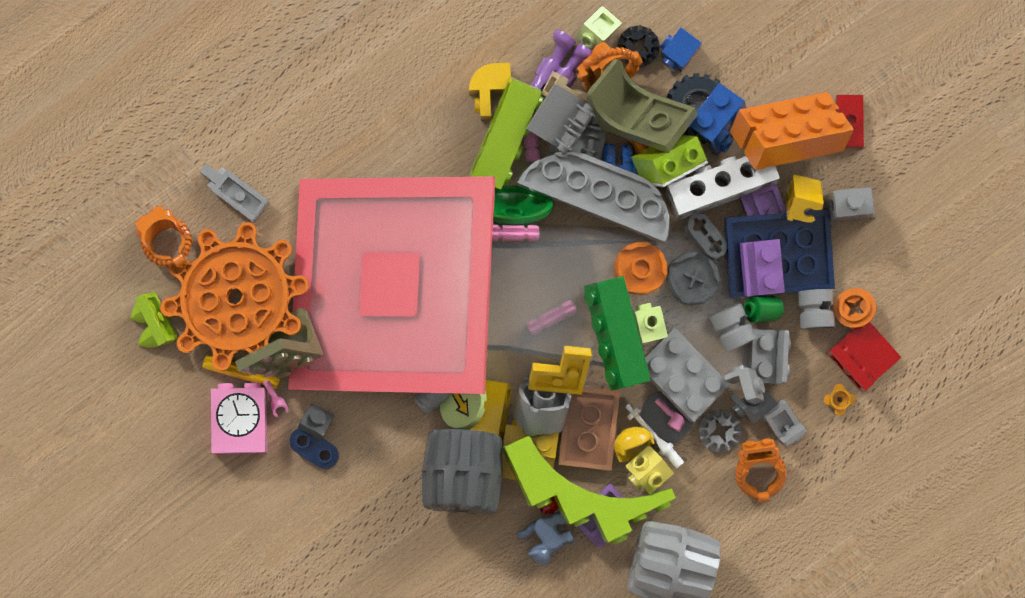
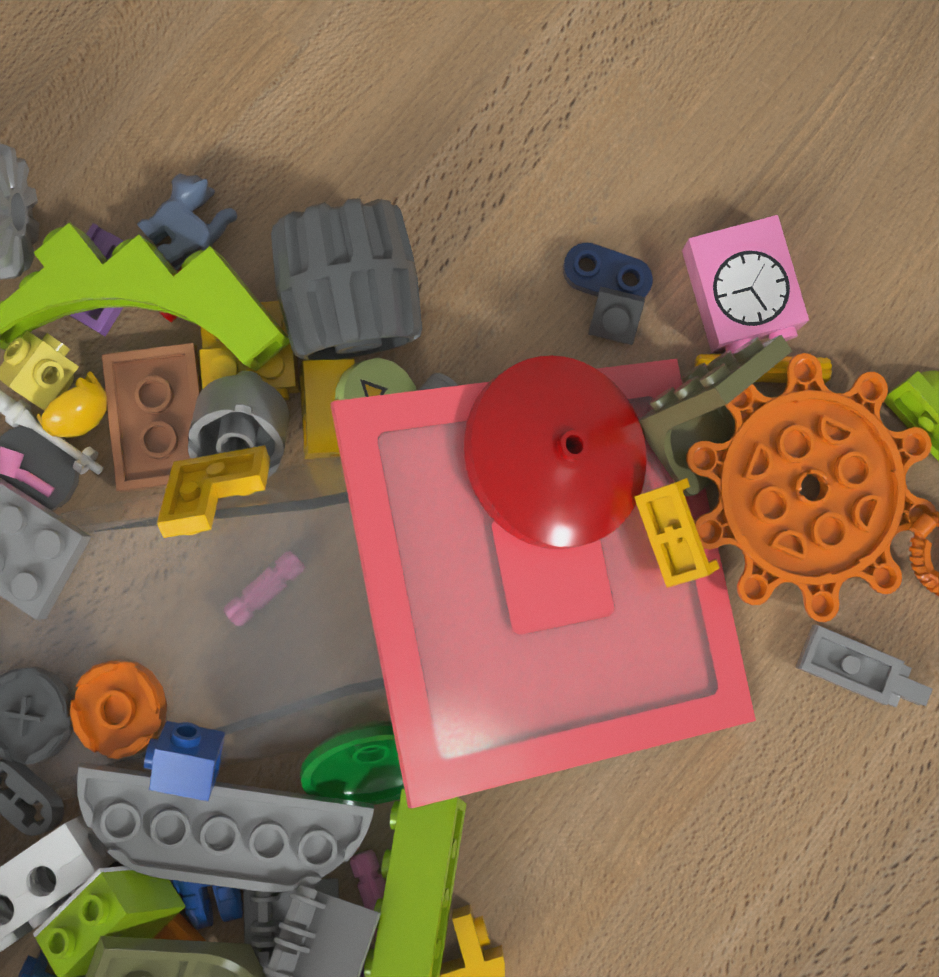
camera: 165 degrees right, 0 degrees up
bright pink hand [263,380,288,418] -> none
bright pink axle [492,225,540,241] -> none
green brick [583,276,651,391] -> none
yellowish green brick [633,303,668,344] -> none
none -> brick [144,721,225,802]
none -> red dish [464,355,647,549]
none -> yellow hinge [634,478,720,588]

